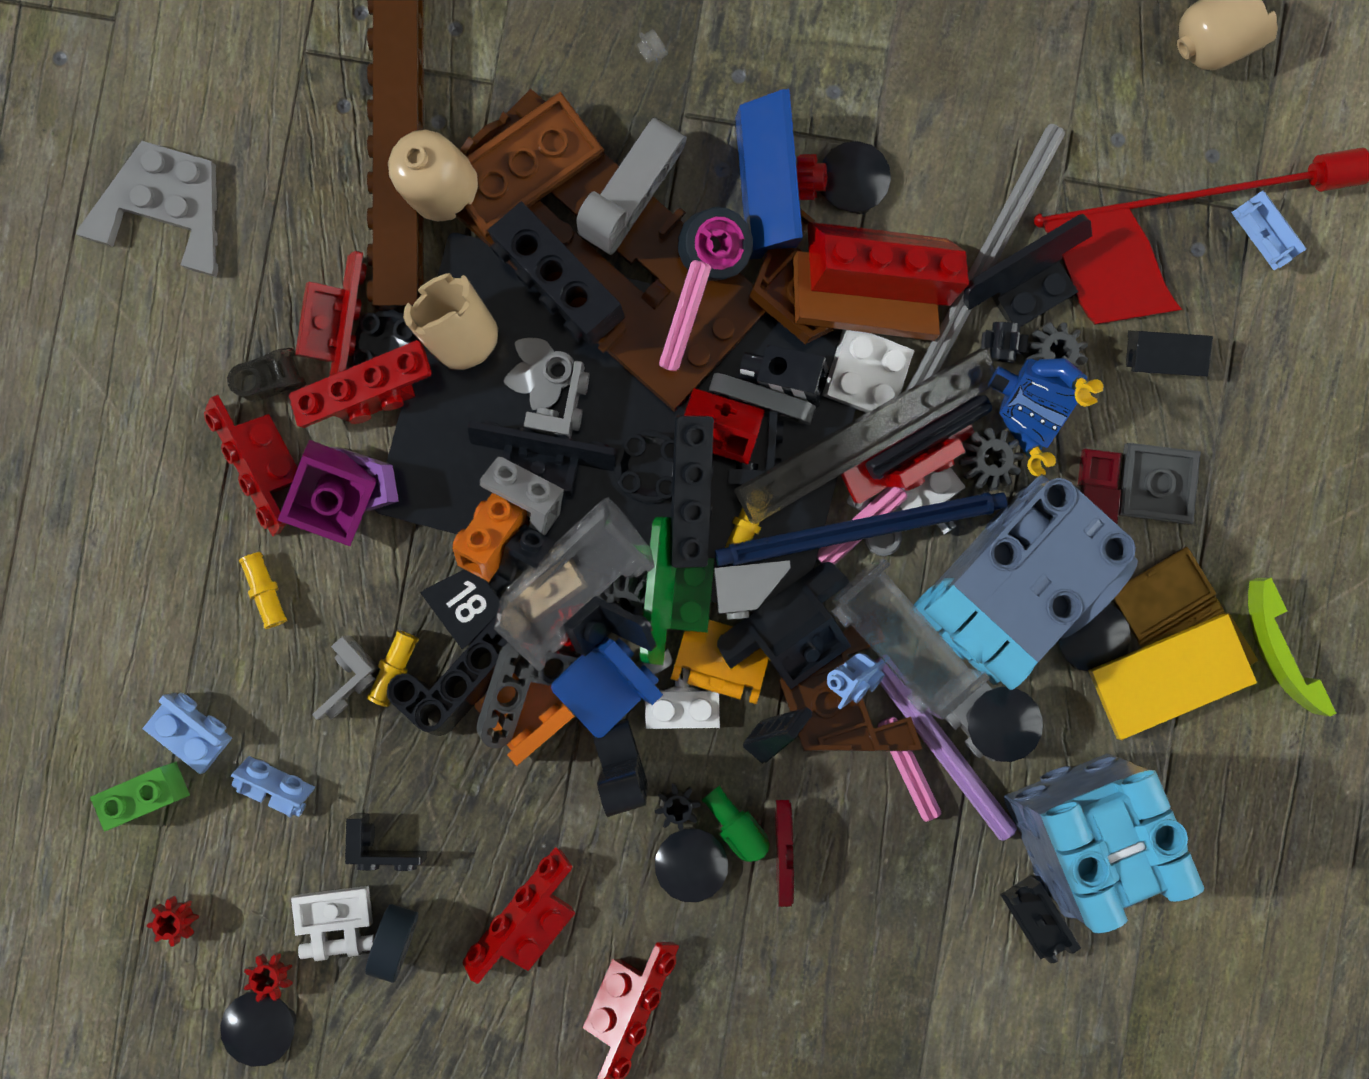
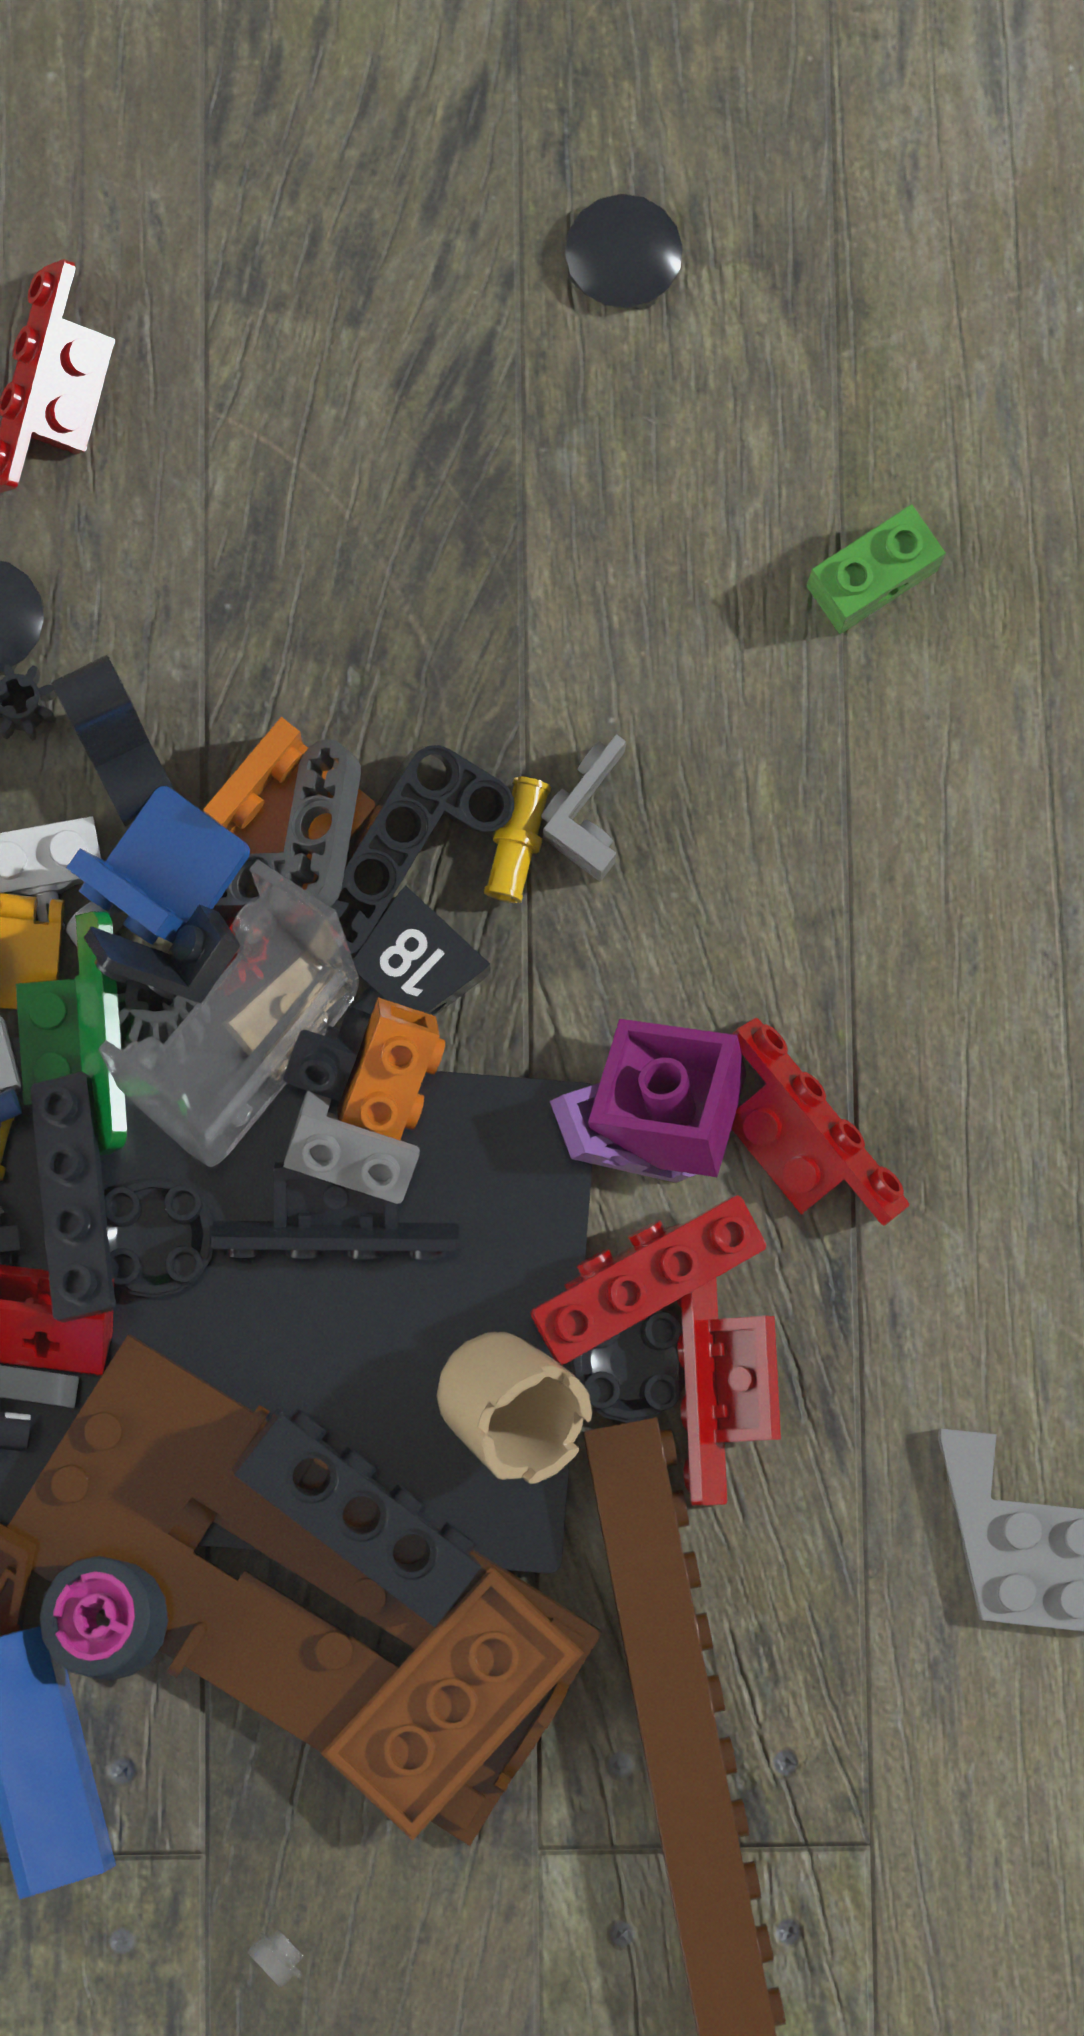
camera: 170 degrees right, 5 degrees down
light blue bracket [142,693,232,774] -> none
red gear [147,896,199,947] -> none
clear smoke piece [227,348,306,402] -> none
light blue hinge [231,756,315,817] -> none
yellow pin [239,552,288,629] -> none
red gear [244,953,293,1002] -> none
white plate [291,886,375,961] -> none
black bracket [345,813,427,871] -> none
black wheel [365,904,419,983] -> none
tan cylinder [388,129,478,222] -> none
red bracket [462,847,575,984] -> none
light grey plate [504,338,575,410] -> none
light grey bracket [524,361,590,438] -> none
light grey beam [577,118,687,255] -> none
bright pink axle [659,260,711,371] -> none

